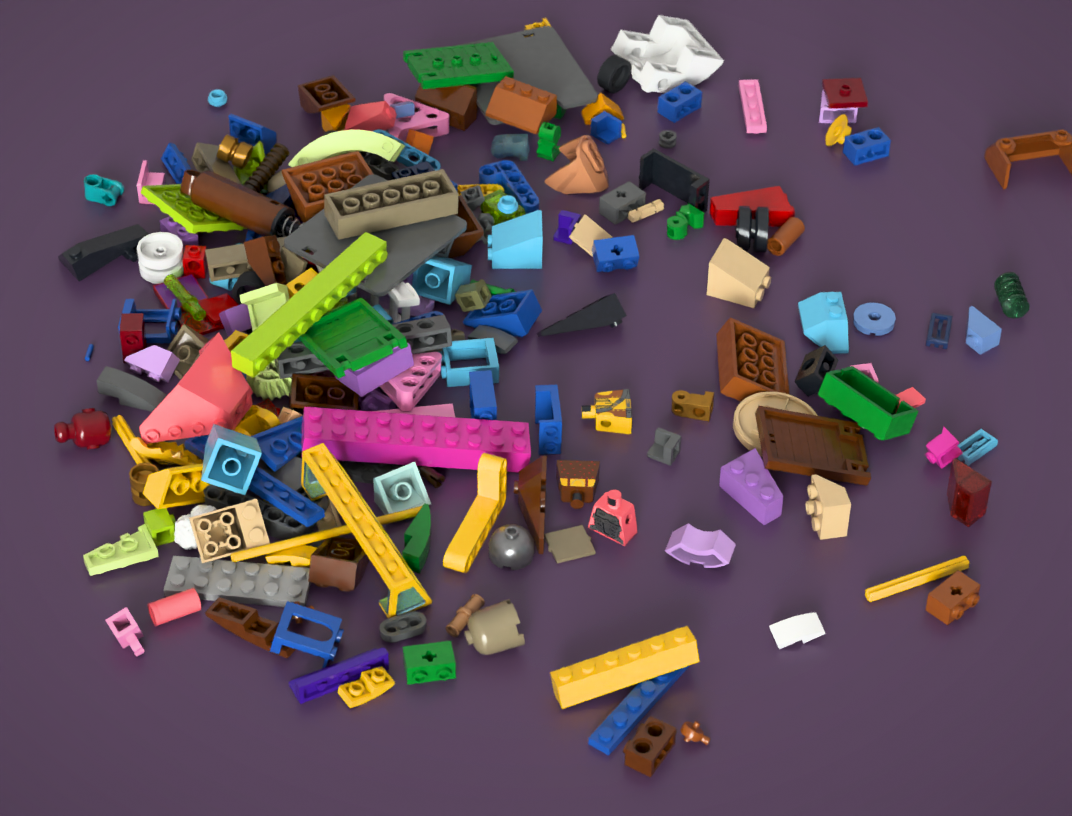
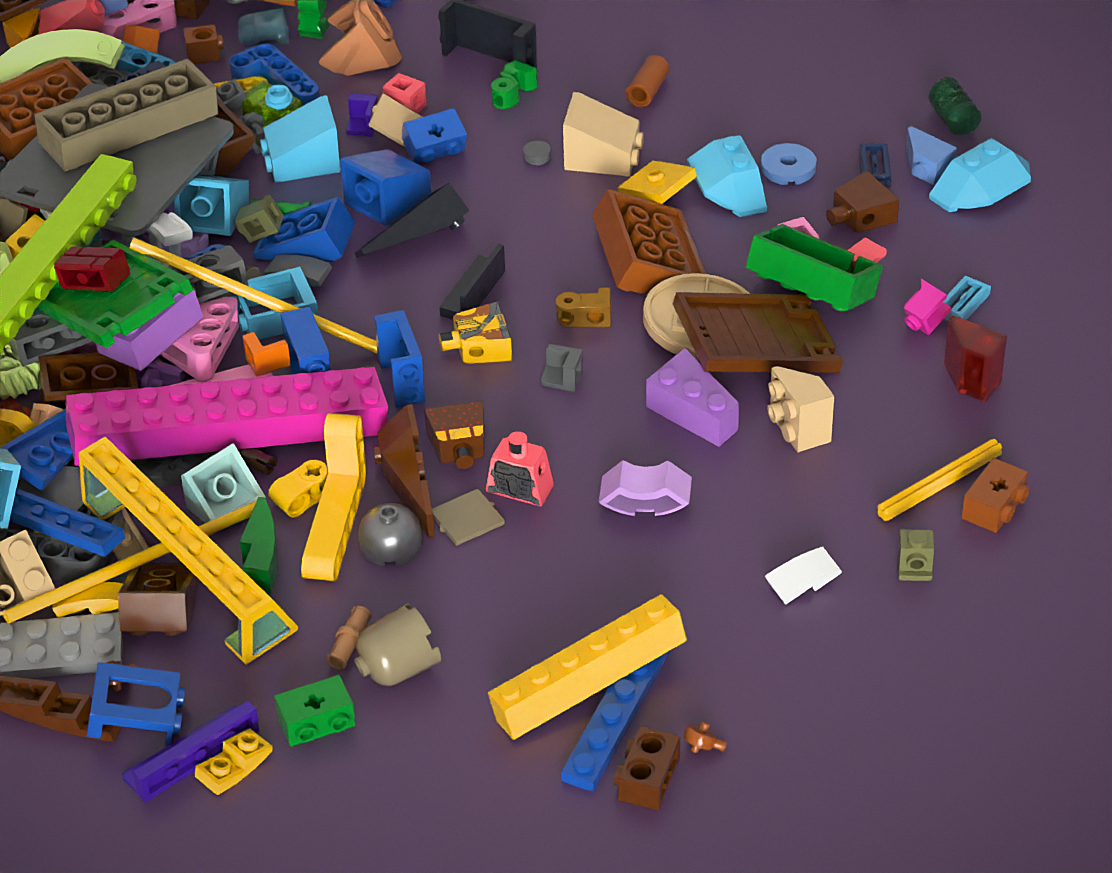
camera: 10 degrees left, 0 degrees up
dark grey plate [380,611,426,643] -> none
dark grey brick [599,181,646,225] -> none
tan axle [628,199,664,223] -> none
red slope [709,186,795,227] -> none
black wheel [735,206,769,252] -> none
black brick [794,345,839,397] -> none
none -> dark red brick [54,246,130,292]
none -> yellow piece [129,237,377,354]
none -> dark orange brick [183,24,224,64]
none -> orange panel [243,332,291,377]
none -> yellow piece [268,460,328,517]
none -> blue slope [340,149,431,226]
none -> coral brick [383,73,427,113]
none -> black panel [440,244,505,320]
none -> dark grey tile [523,140,551,165]
none -> yellow plate [617,160,697,204]
none -> reddish brown torso [826,171,899,233]
none -> olive brick [897,529,934,581]
none -> medium azure wedge [929,138,1031,212]

